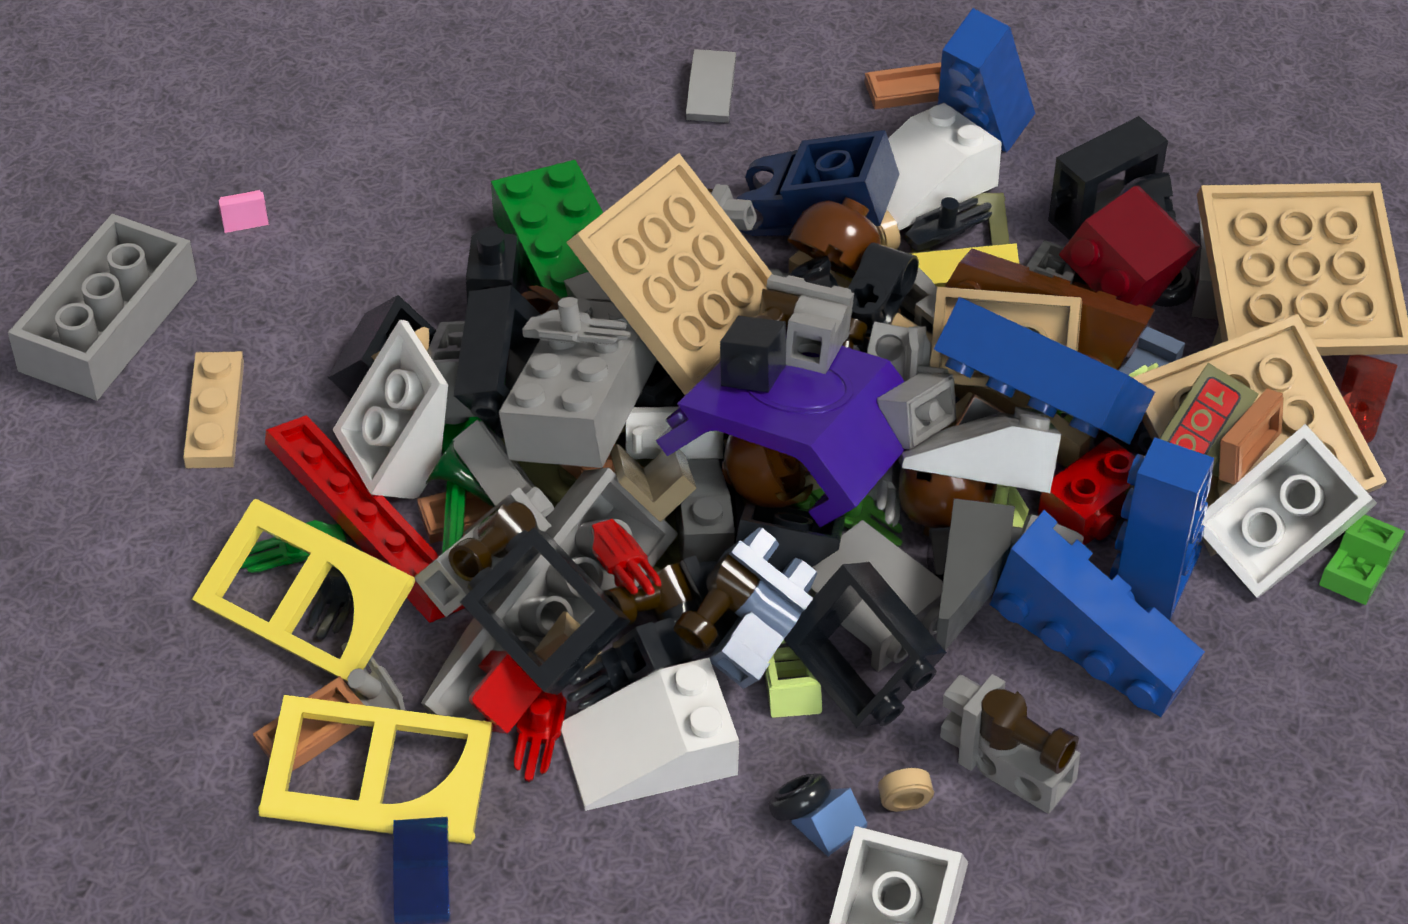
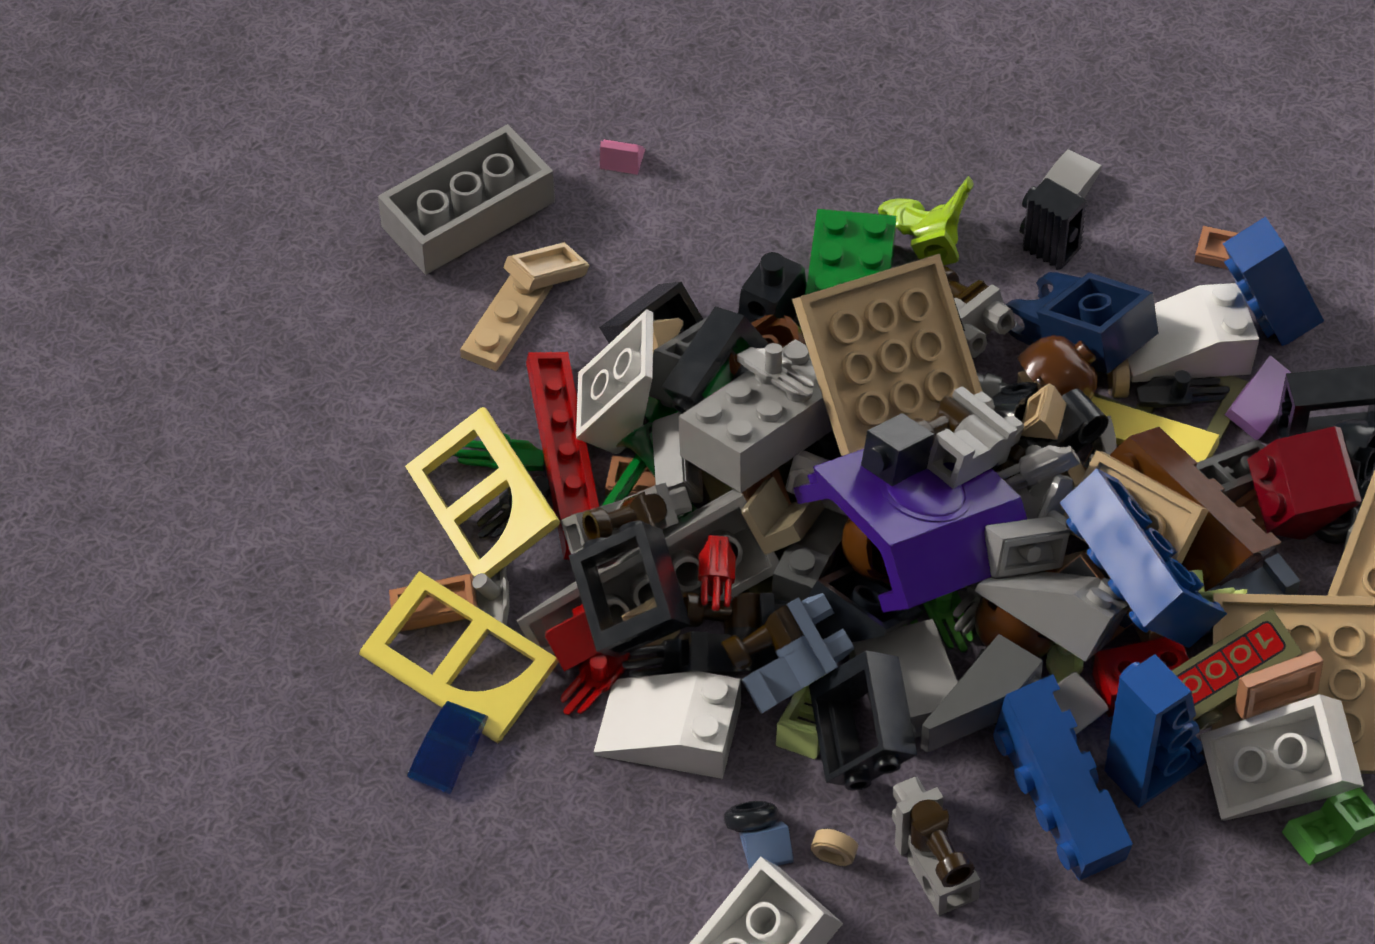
camera: 30 degrees right, 5 degrees up
none -> tan tile [503,242,589,291]
none -> lime animal [878,176,974,266]
none -> light grey piece [997,445,1080,491]
none -> black brick [1019,178,1088,270]
none -> tan slope [1021,384,1066,440]
none -> medium lavender tile [1225,355,1291,440]

